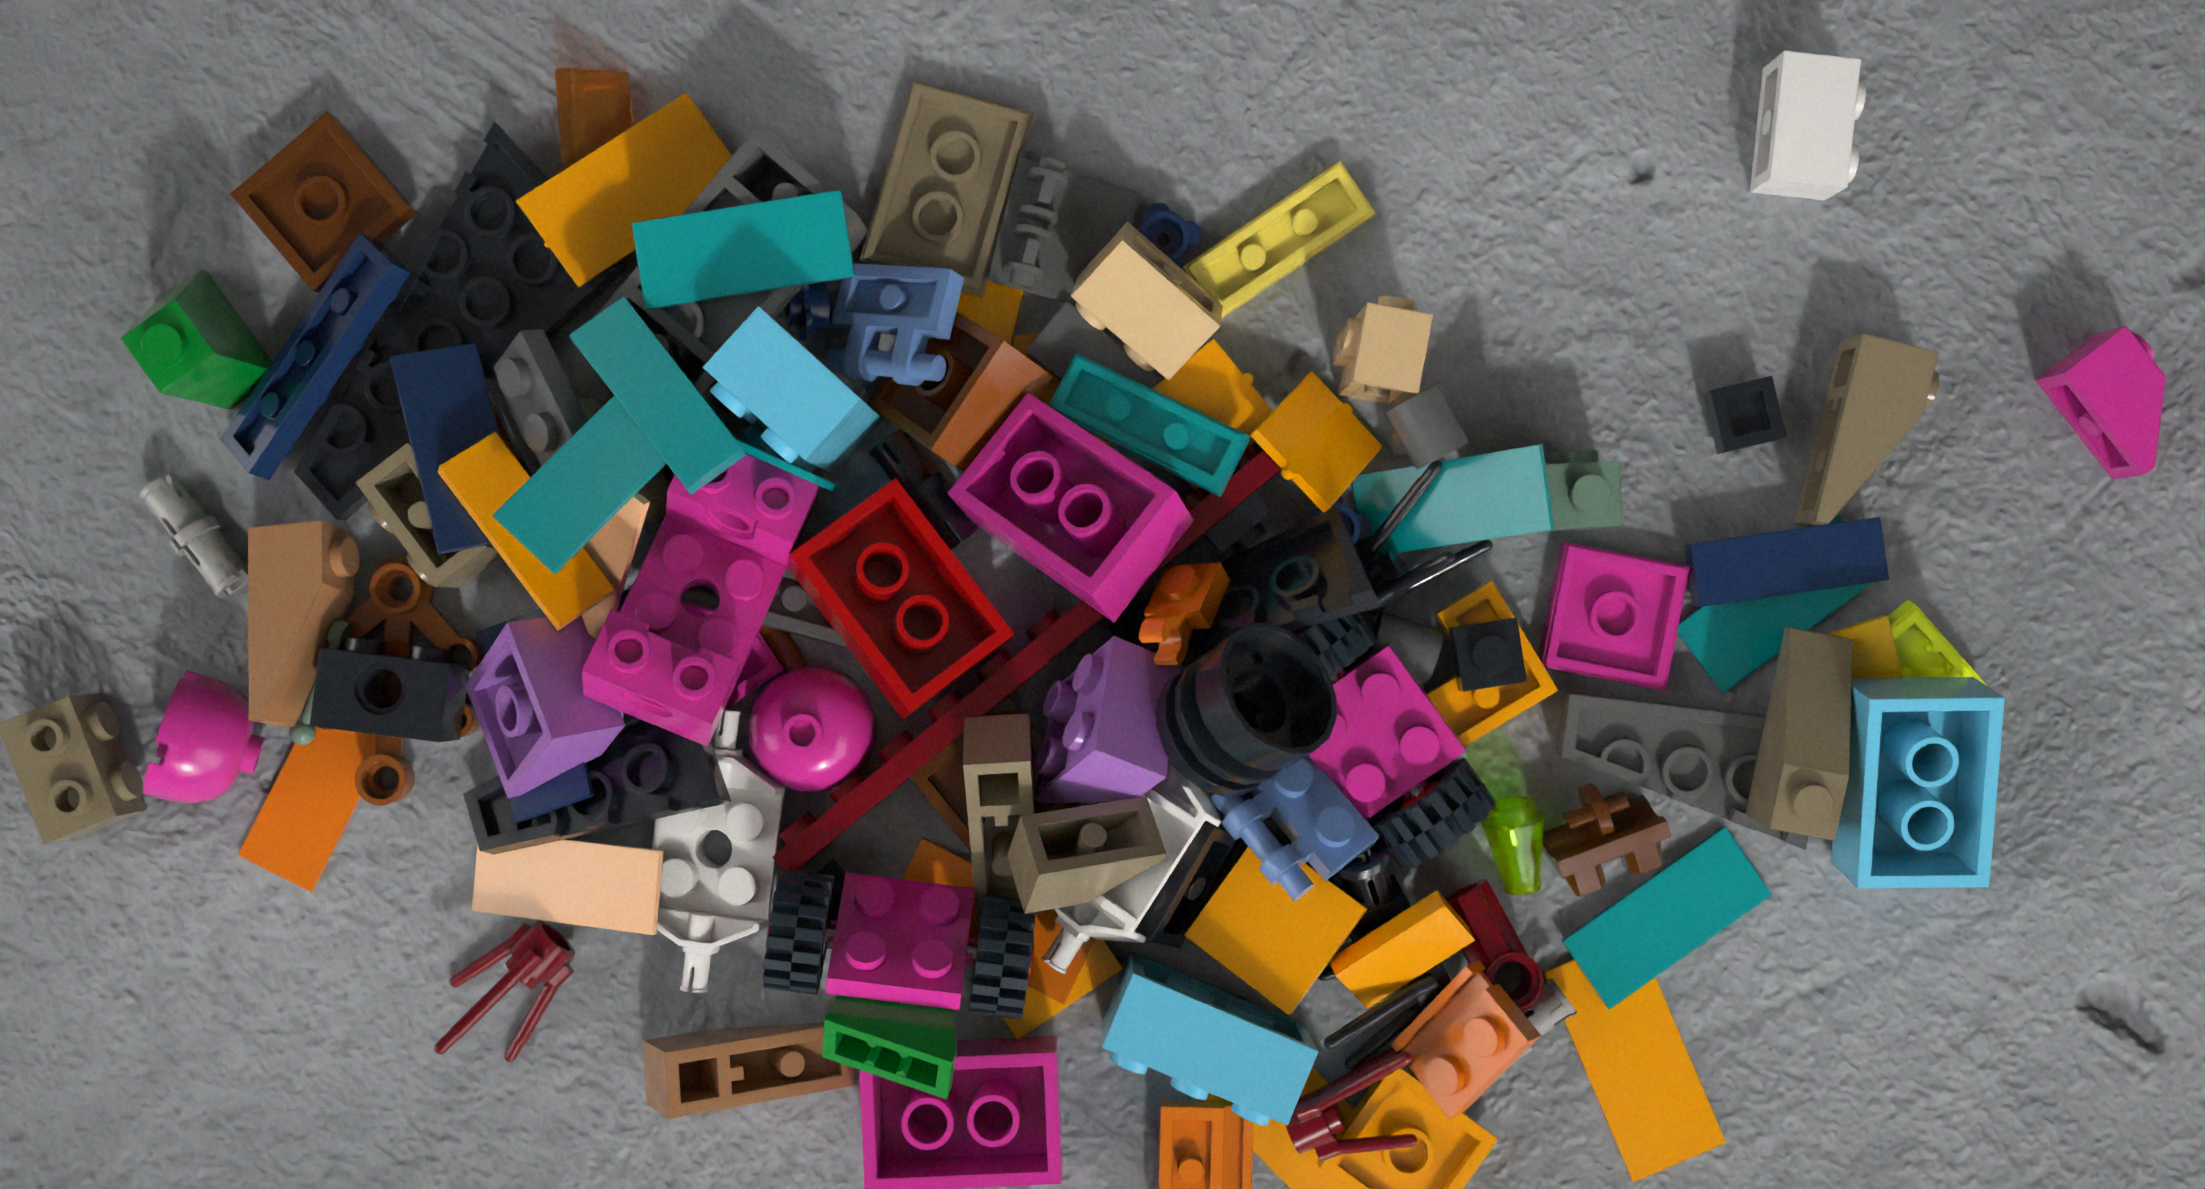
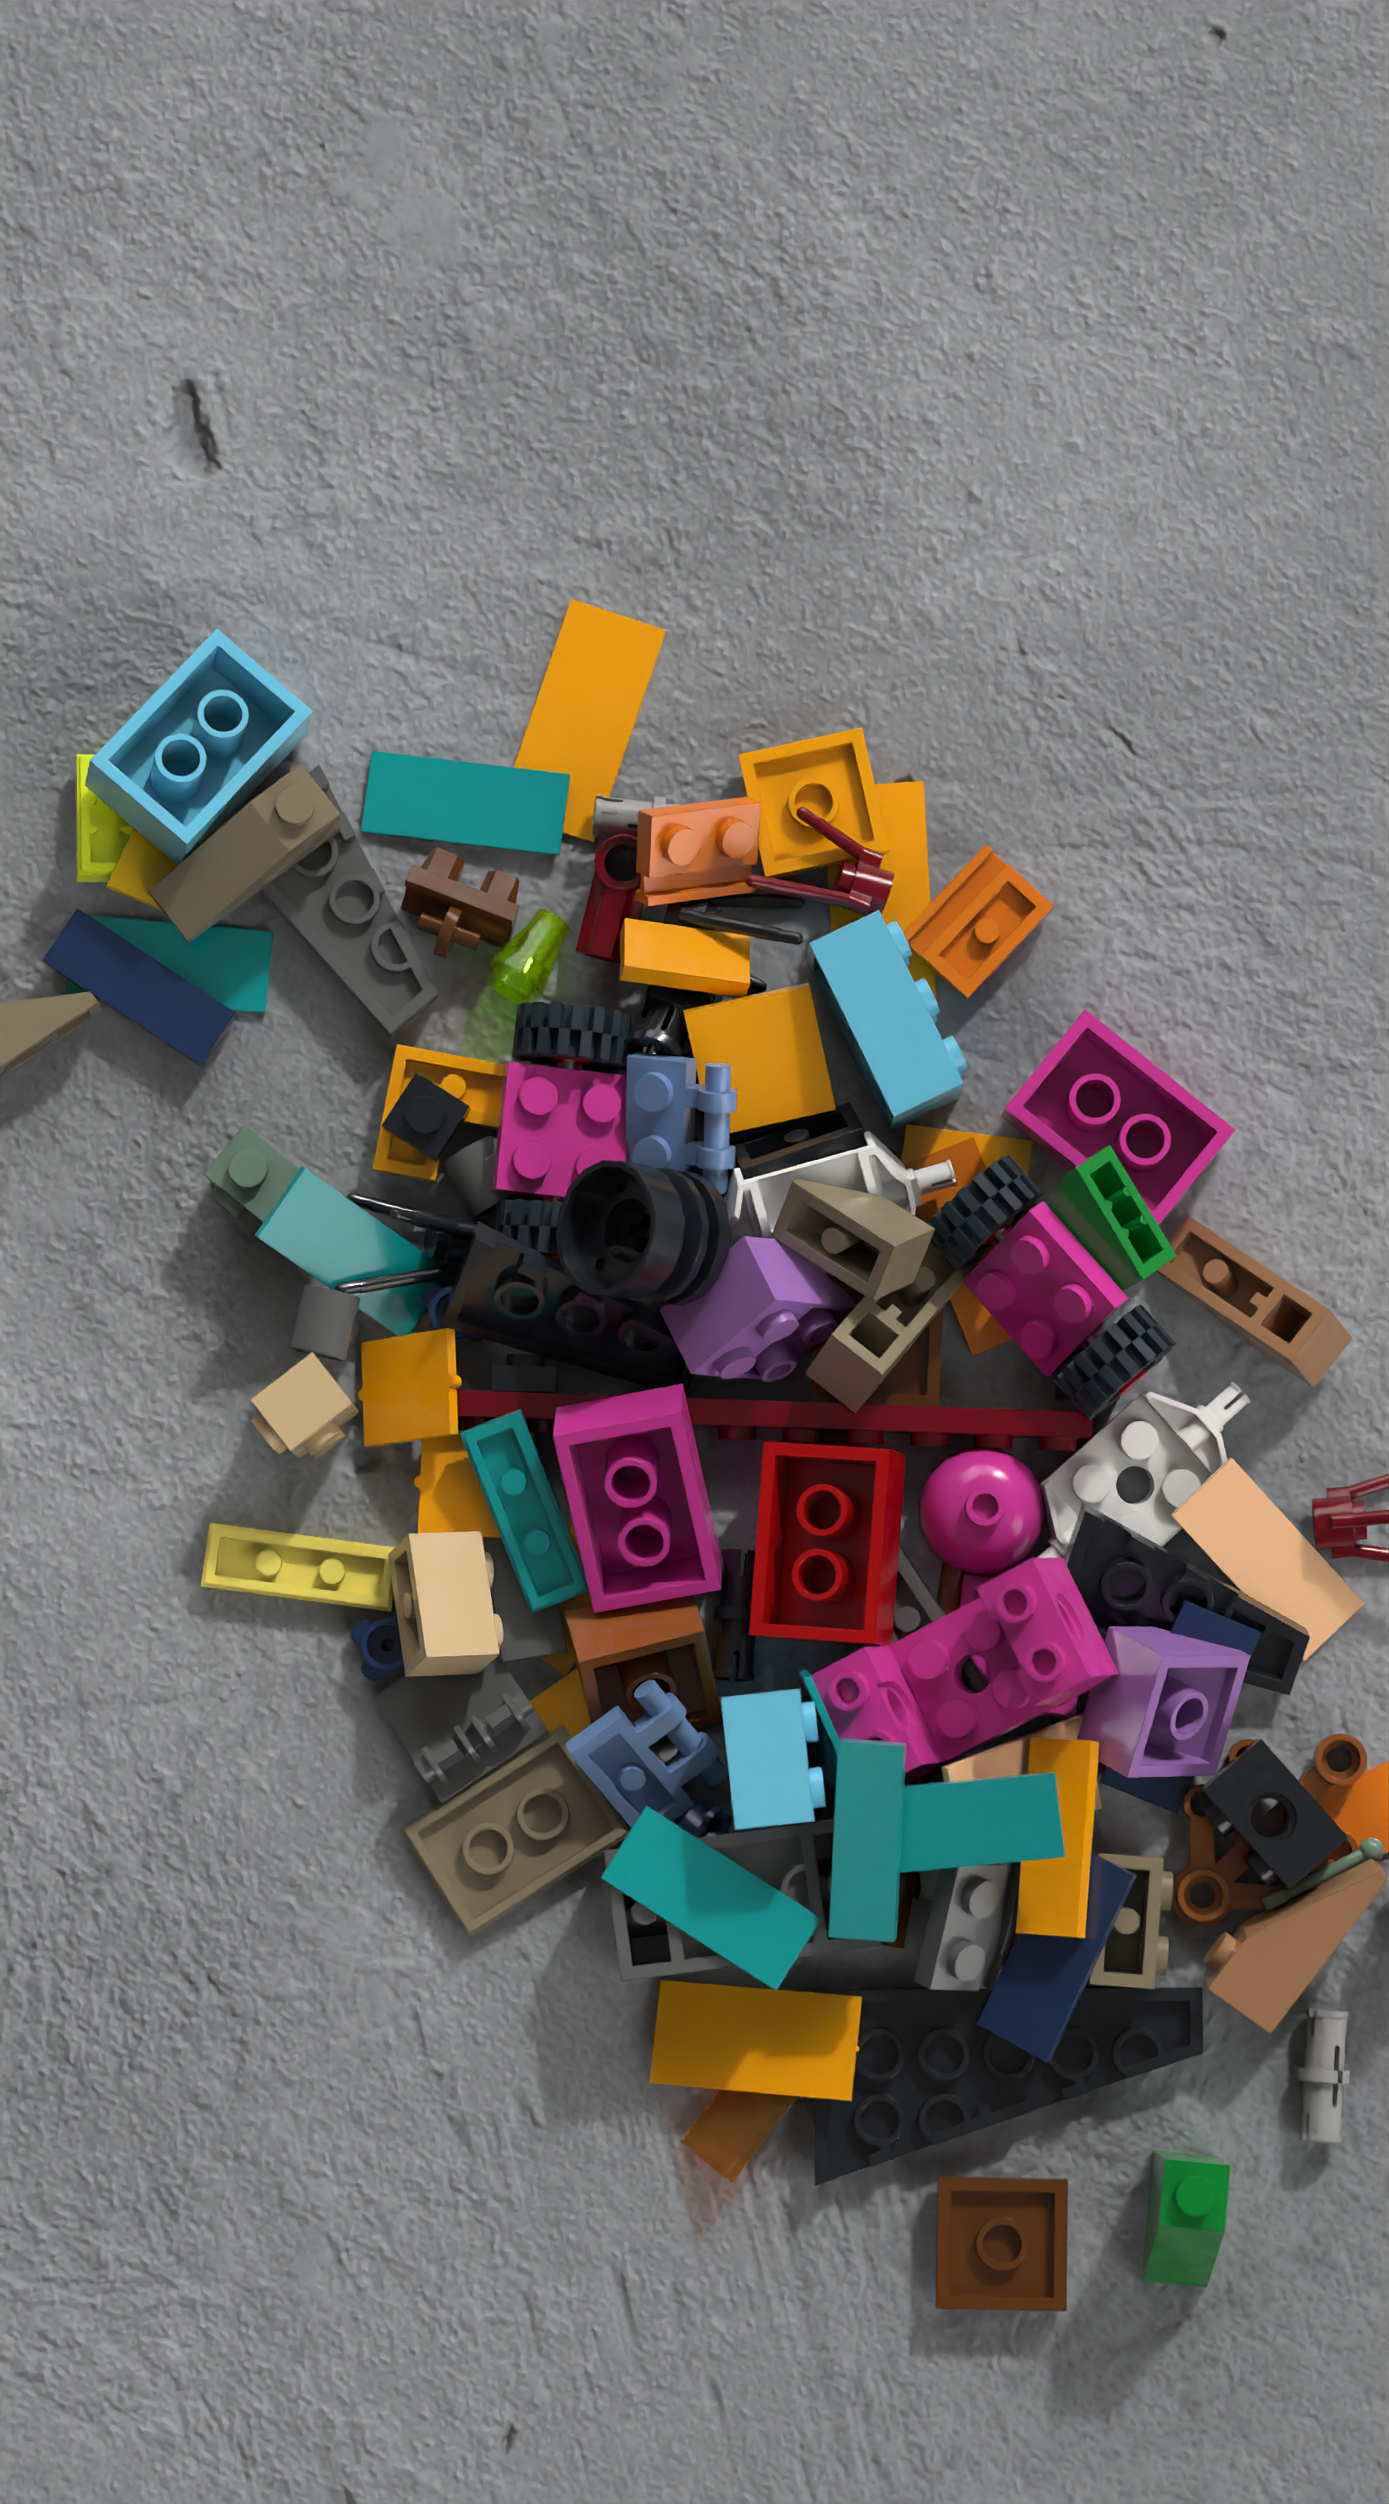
camera: 135 degrees left, 5 degrees down
dark blue plate [220,232,411,480] -> none
orange plate [1139,562,1230,665] -> none
dark pink tile [1538,542,1690,691] -> none
black plate [1702,376,1787,454] -> none

